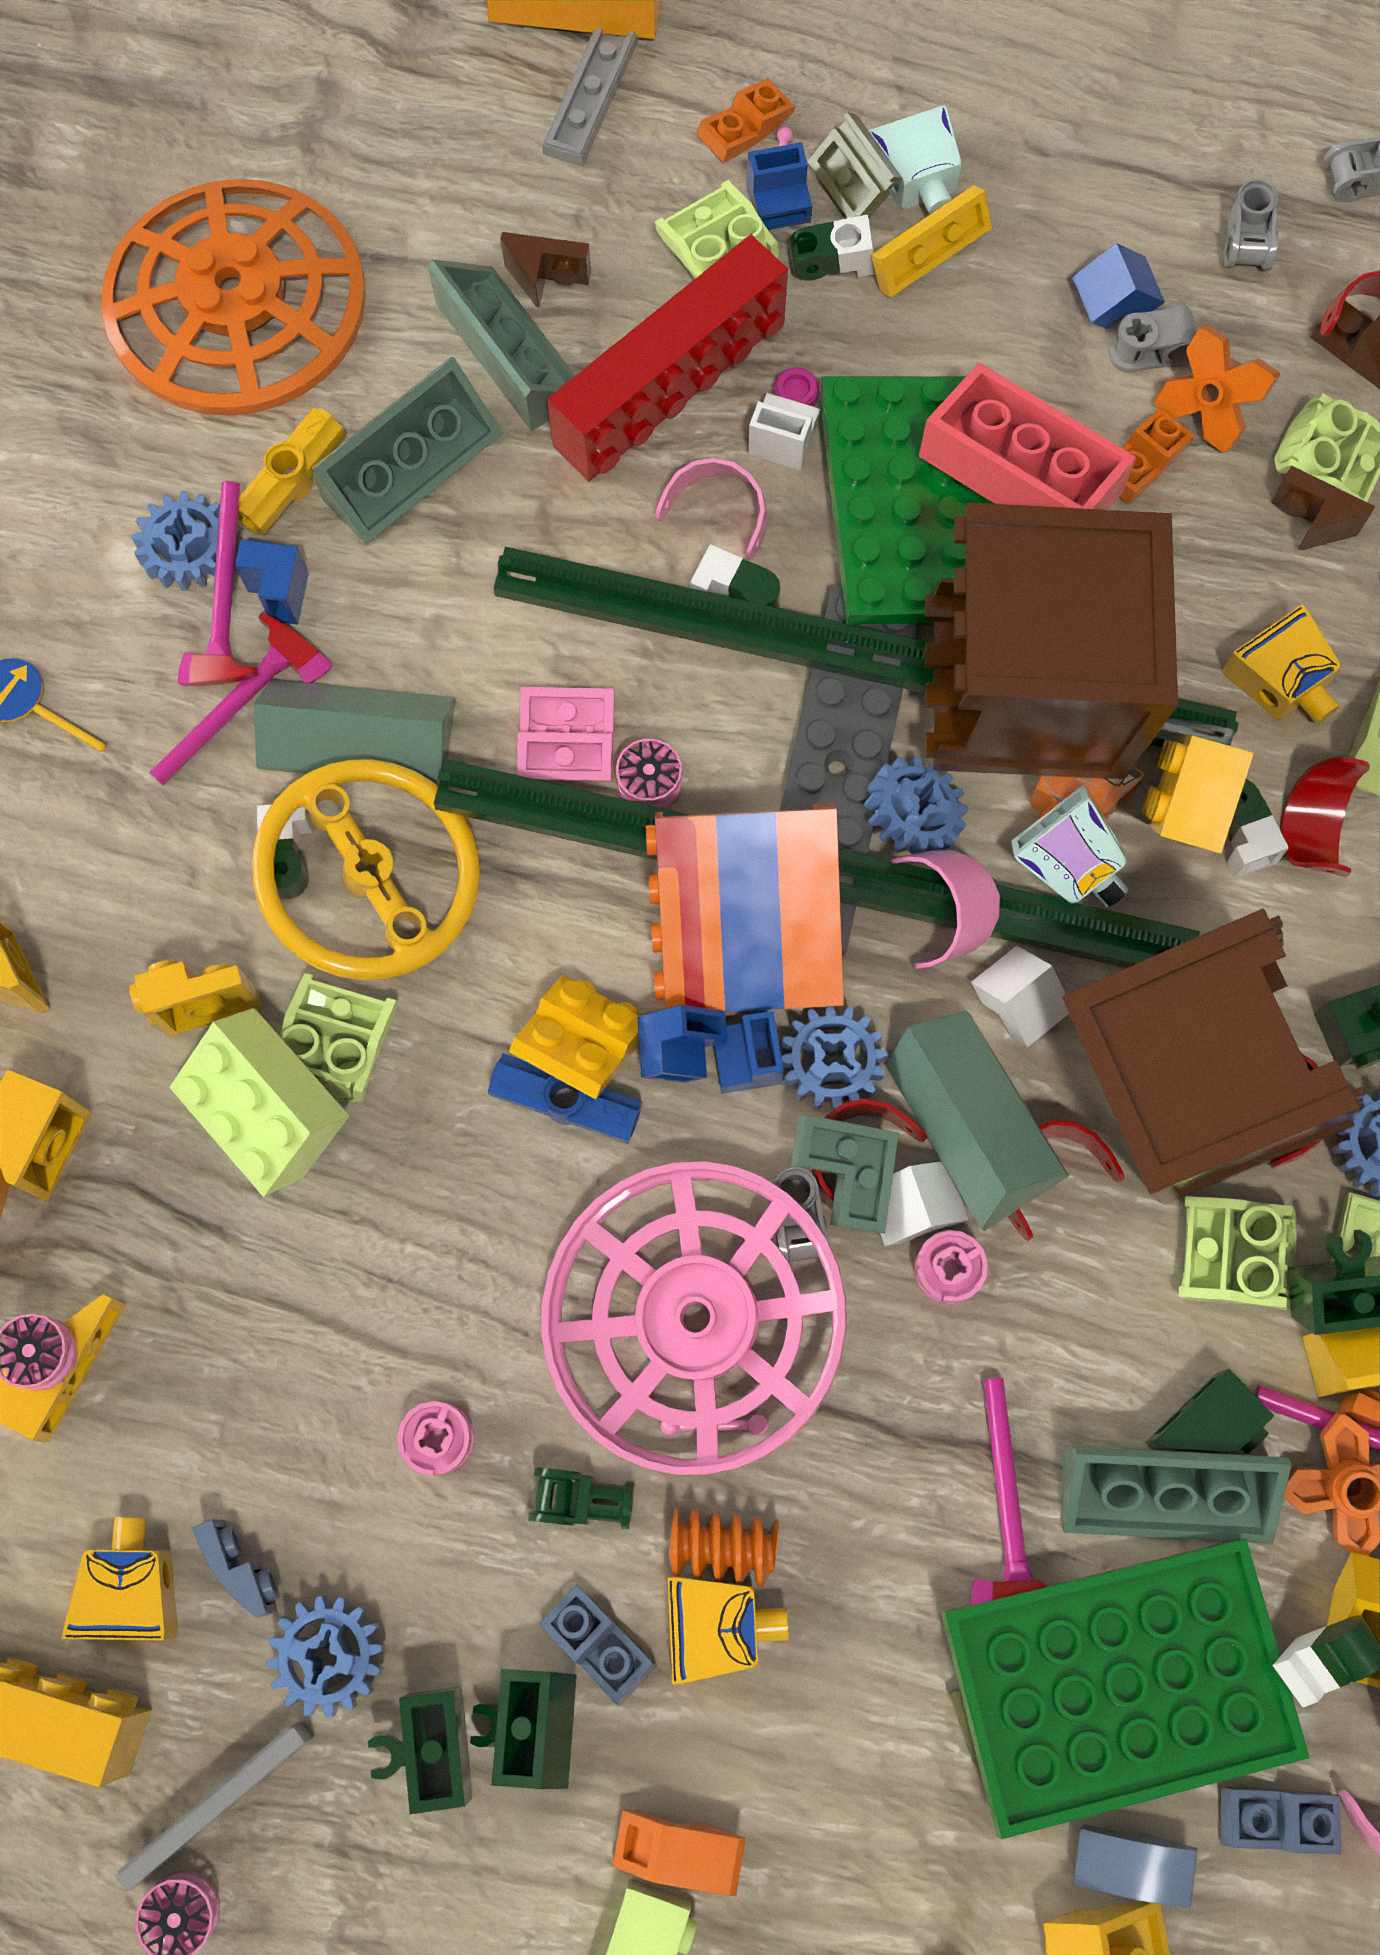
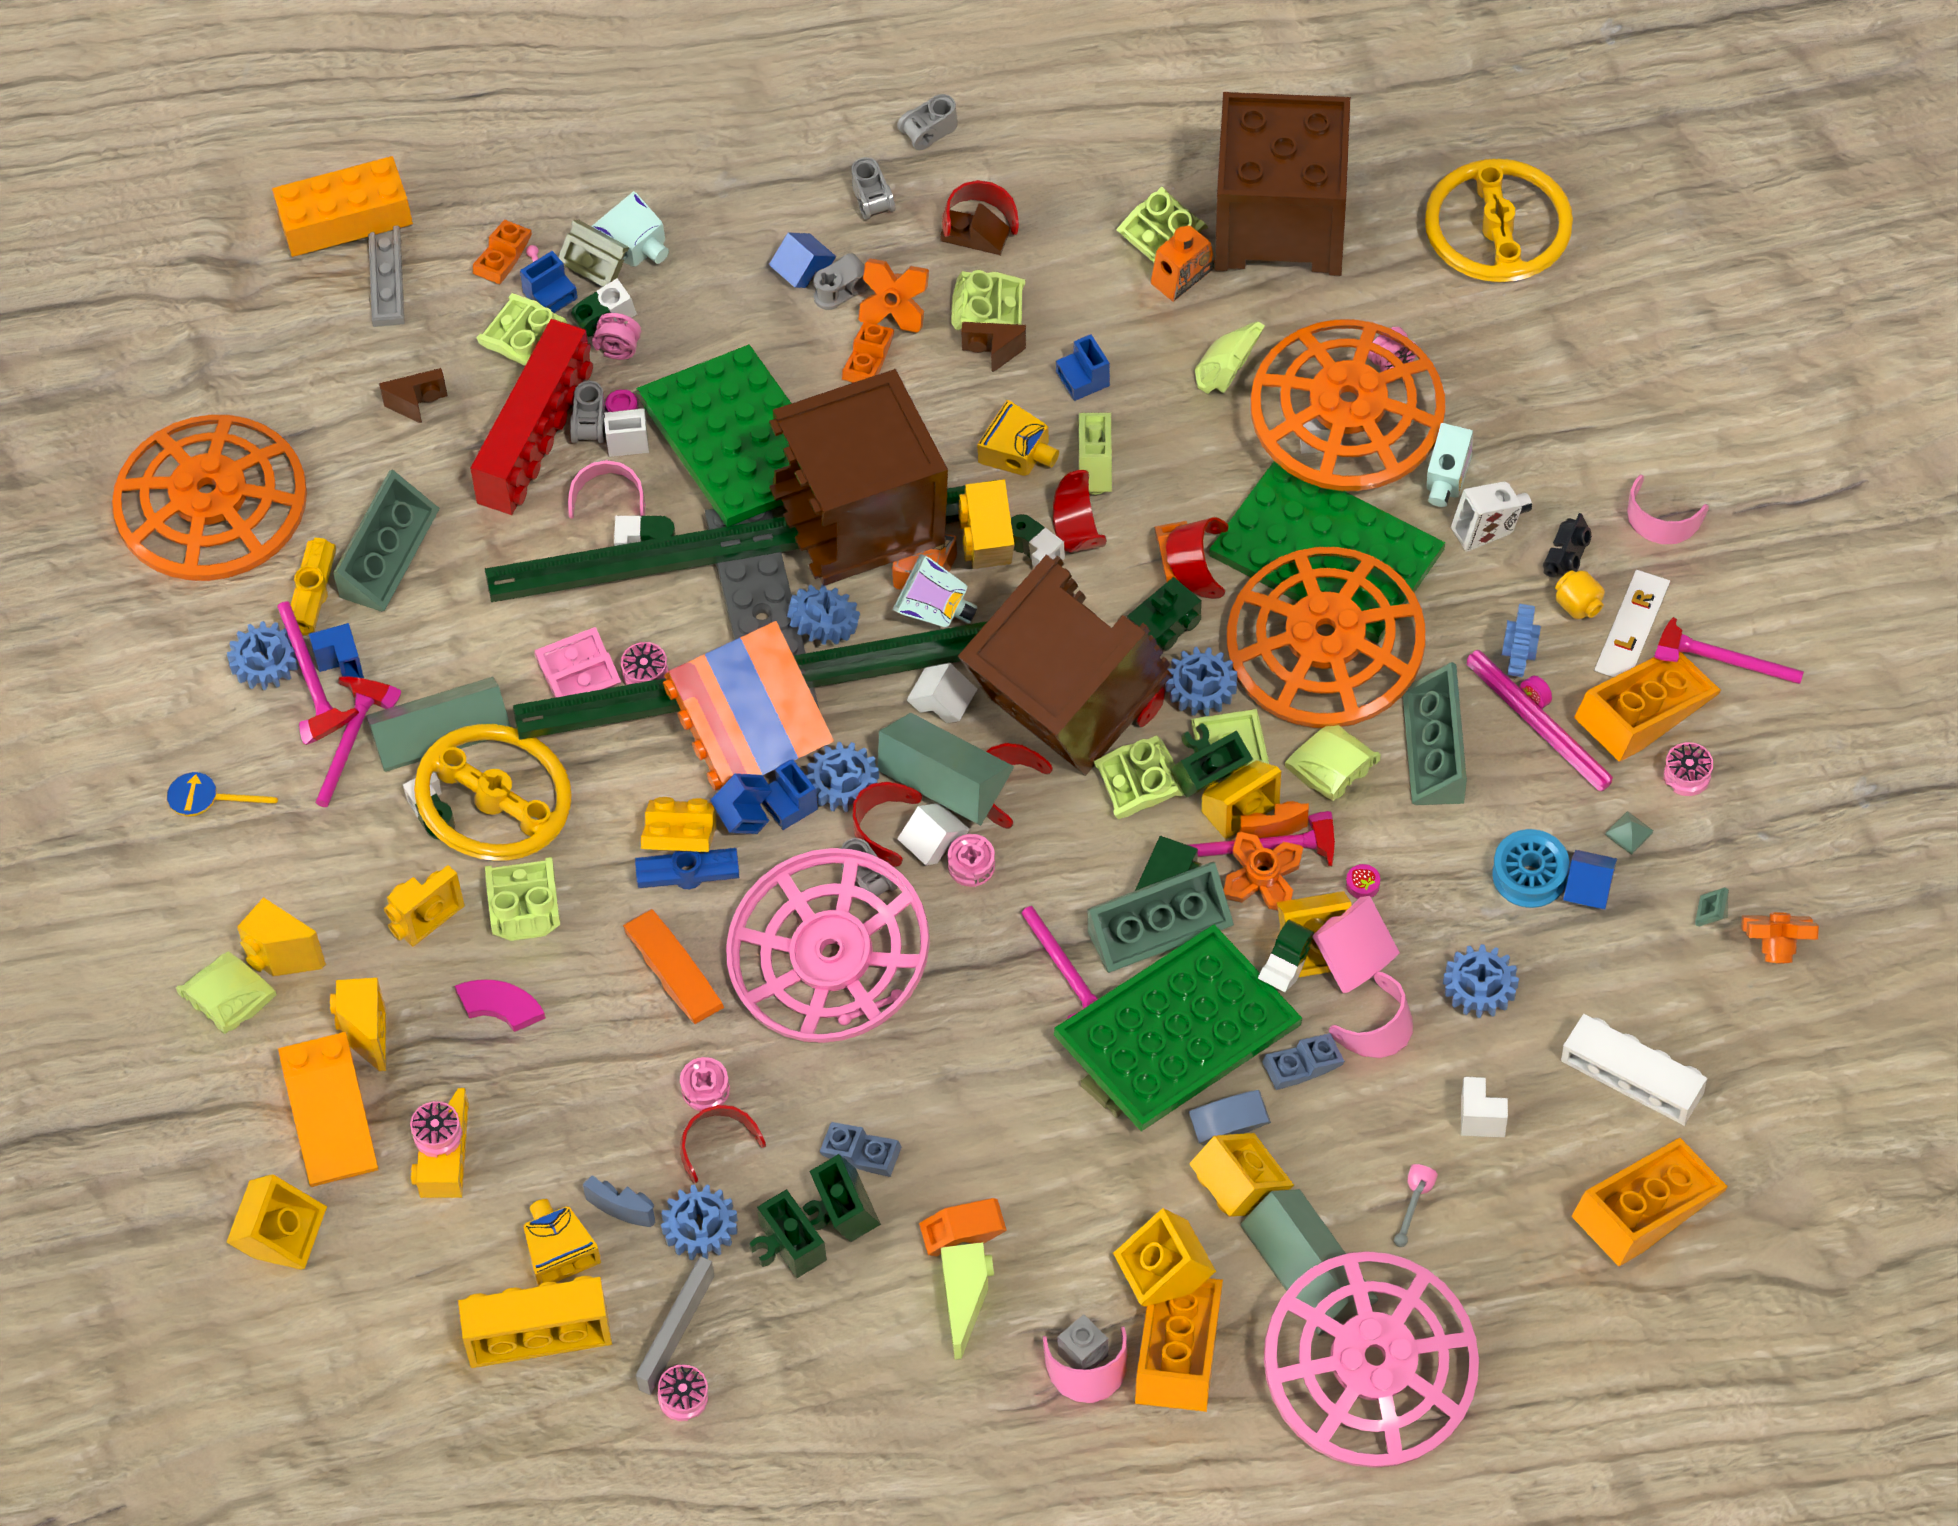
camera: 25 degrees left, 15 degrees down
yellowish green brick [169,1008,349,1197] -> none
sand green slope [428,259,575,432] -> none
dark green connector [528,1467,635,1530] -> none
yellow torso [668,1576,788,1685] -> none
orange piece [669,1507,779,1587] -> none
sand green plate [791,1115,899,1234] -> none
yellow plate [871,185,992,298] -> none
bright pink piece [891,850,1000,969] -> none
coral brick [919,362,1136,510] -> none
none -> dark pink tile [454,980,546,1032]
none -> light grey piece [571,380,606,443]
none -> bright pink wheel [592,313,641,360]
none -> orange slope [623,909,724,1024]
none -> red piece [680,1105,766,1184]

